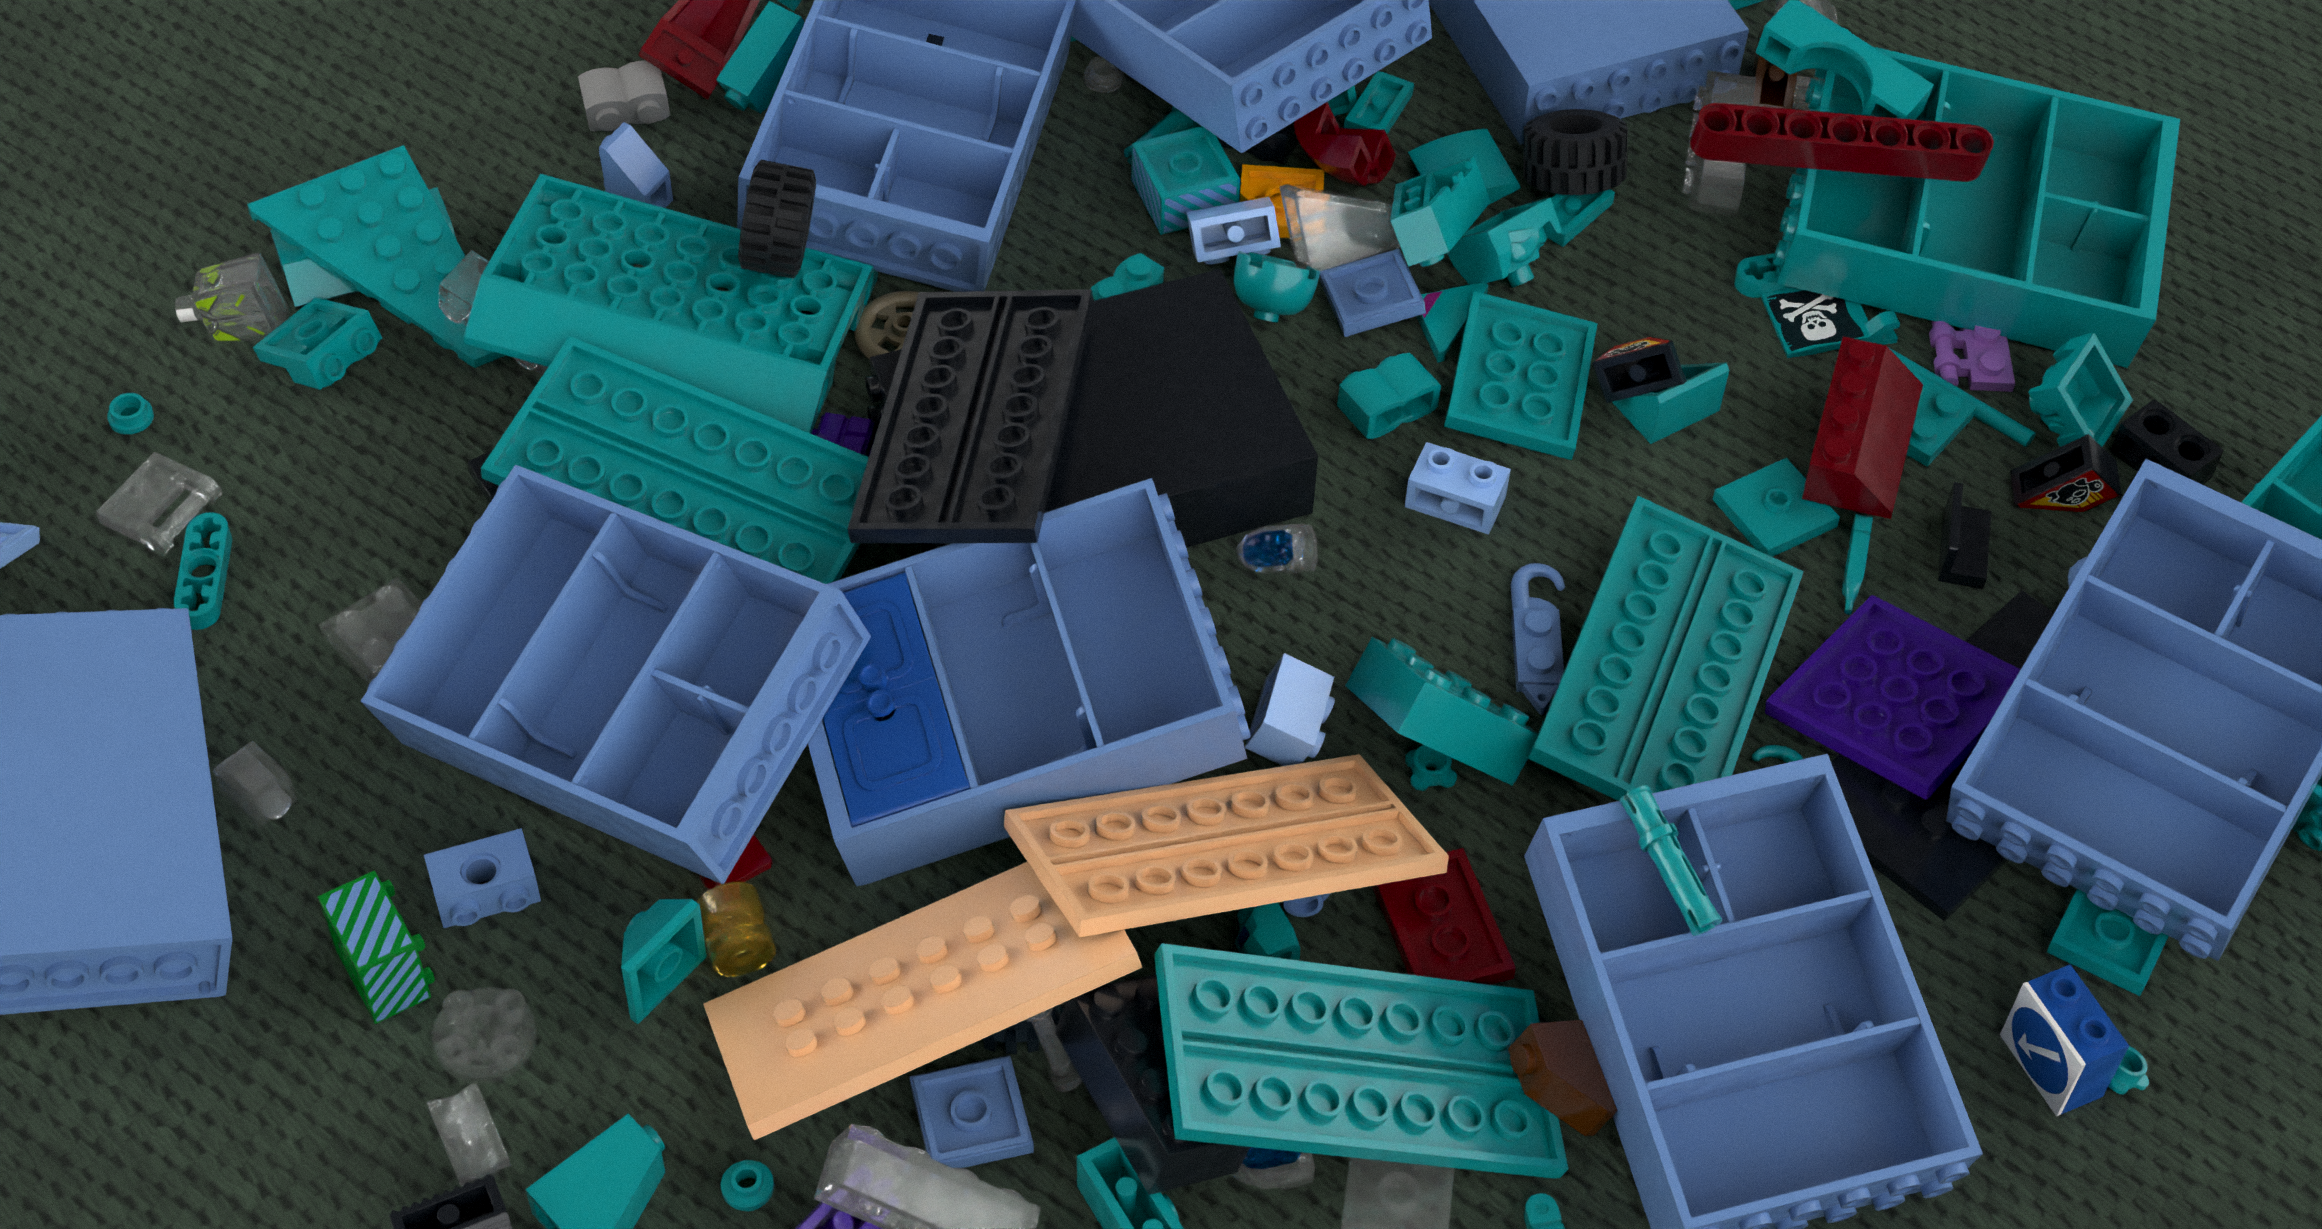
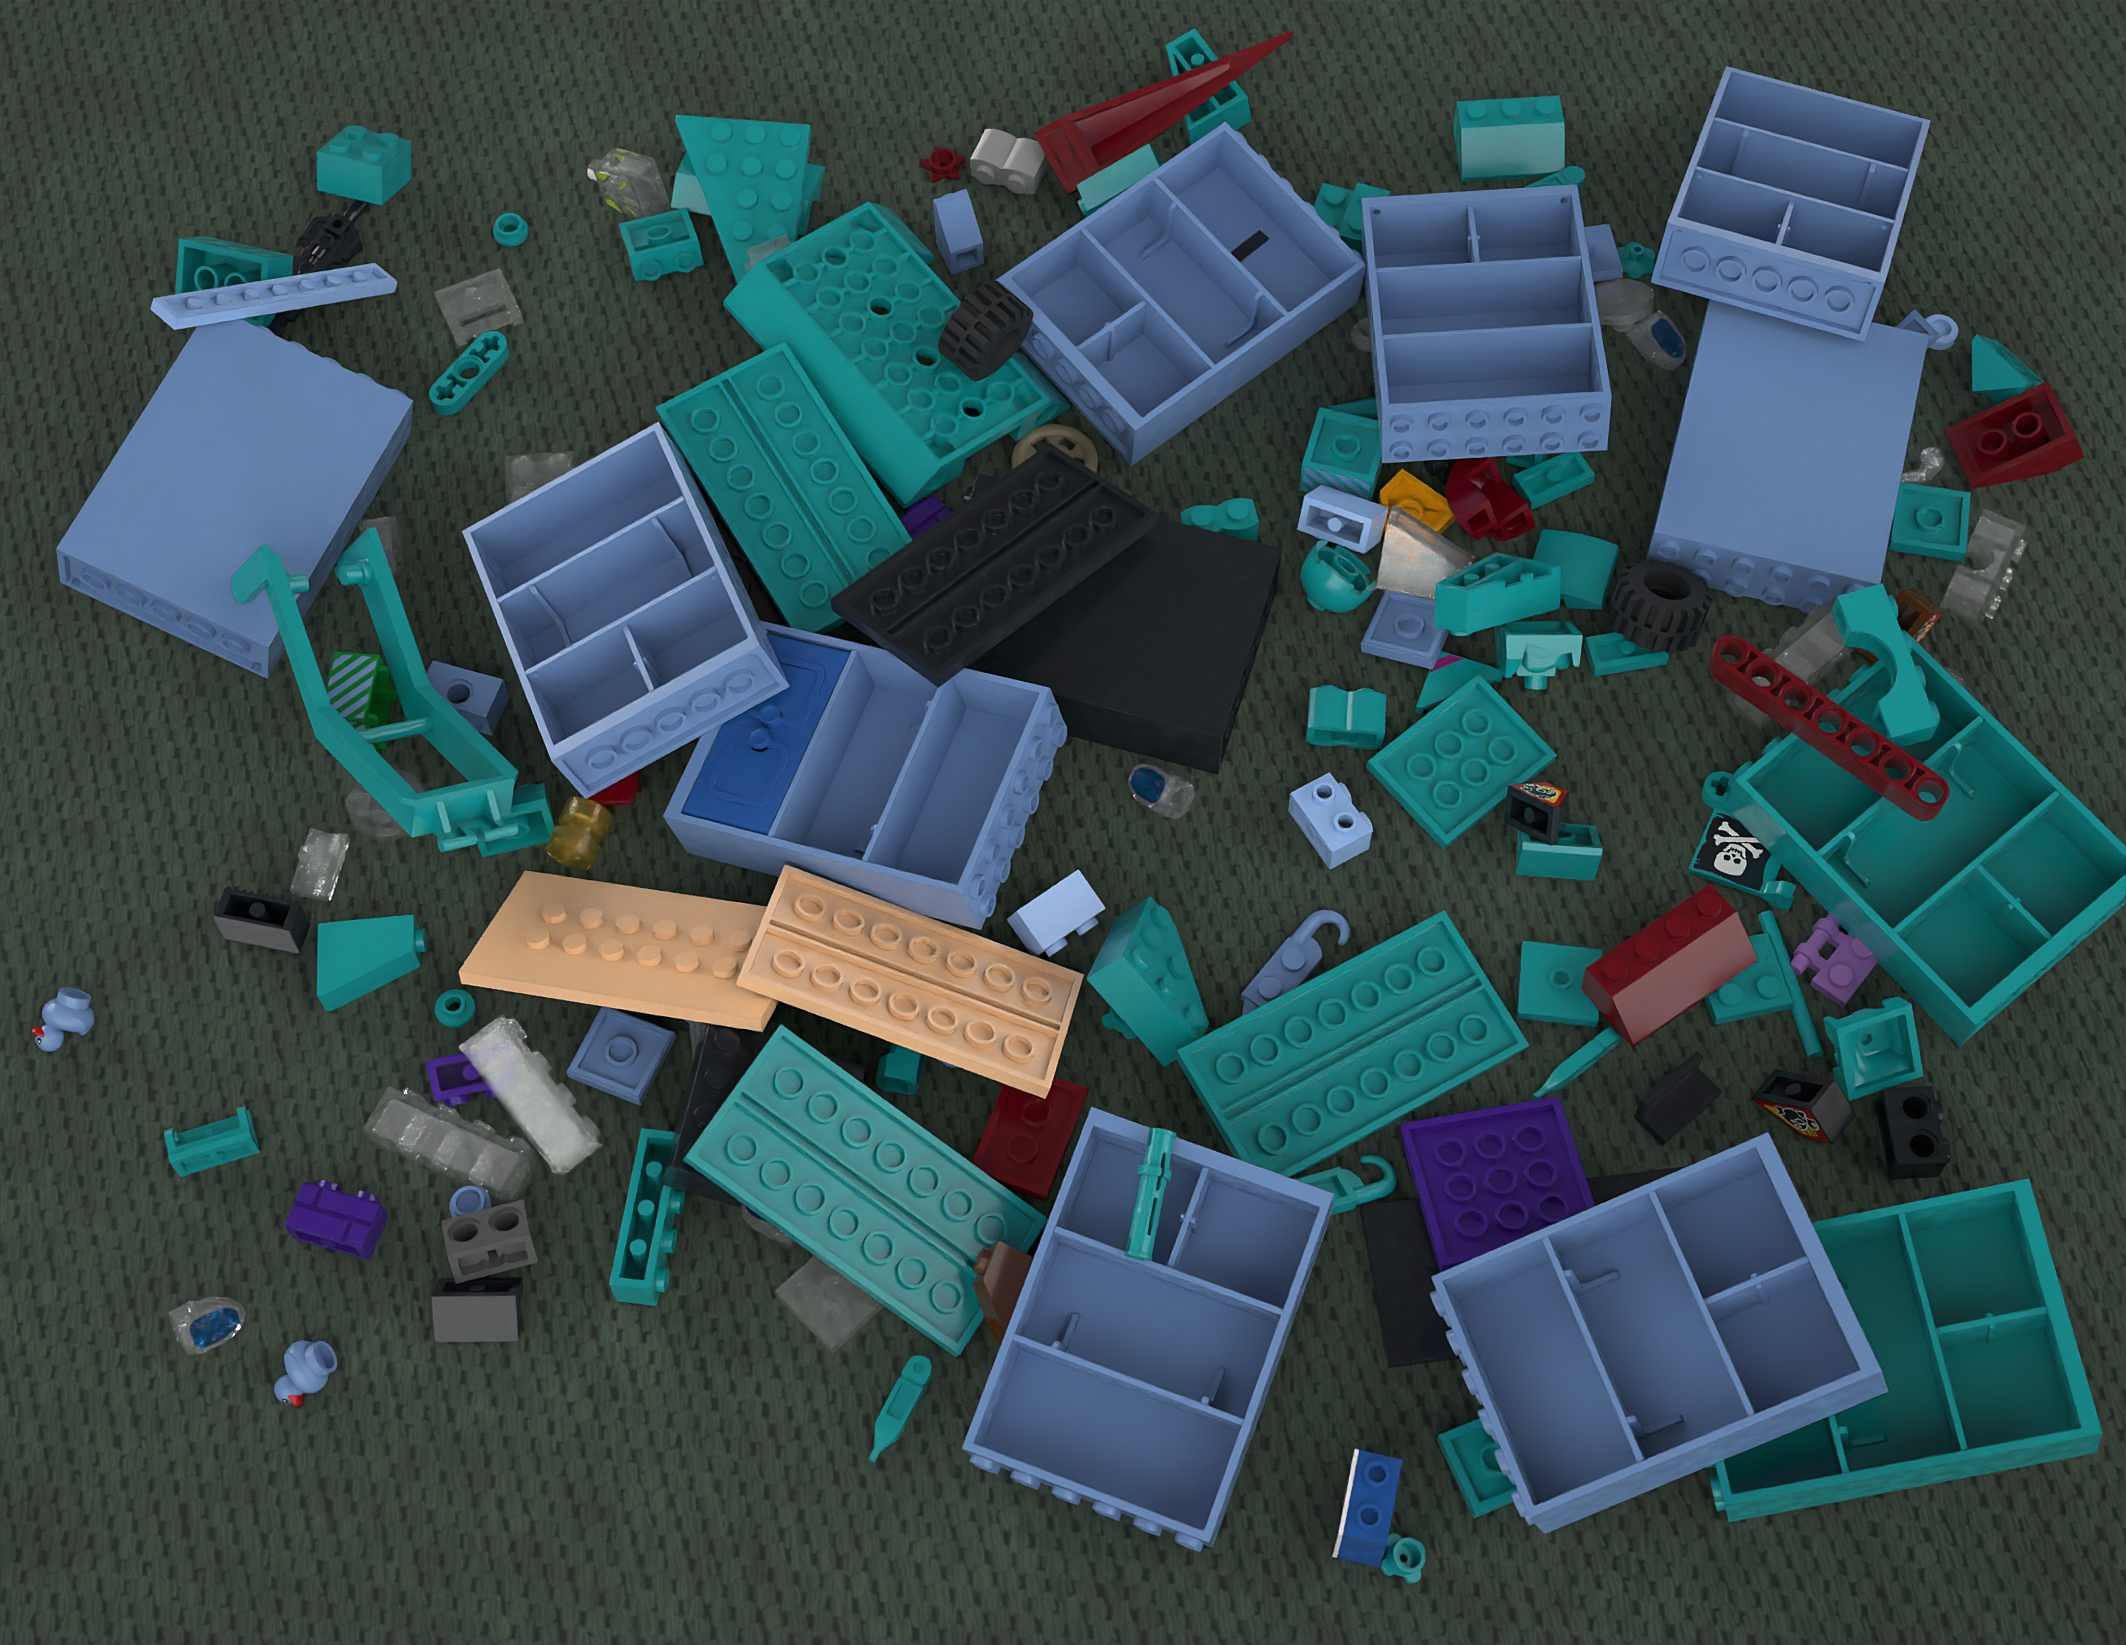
camera: 40 degrees right, 10 degrees up
none -> teal piece [231,527,518,852]
none -> dark red plate [920,147,965,183]

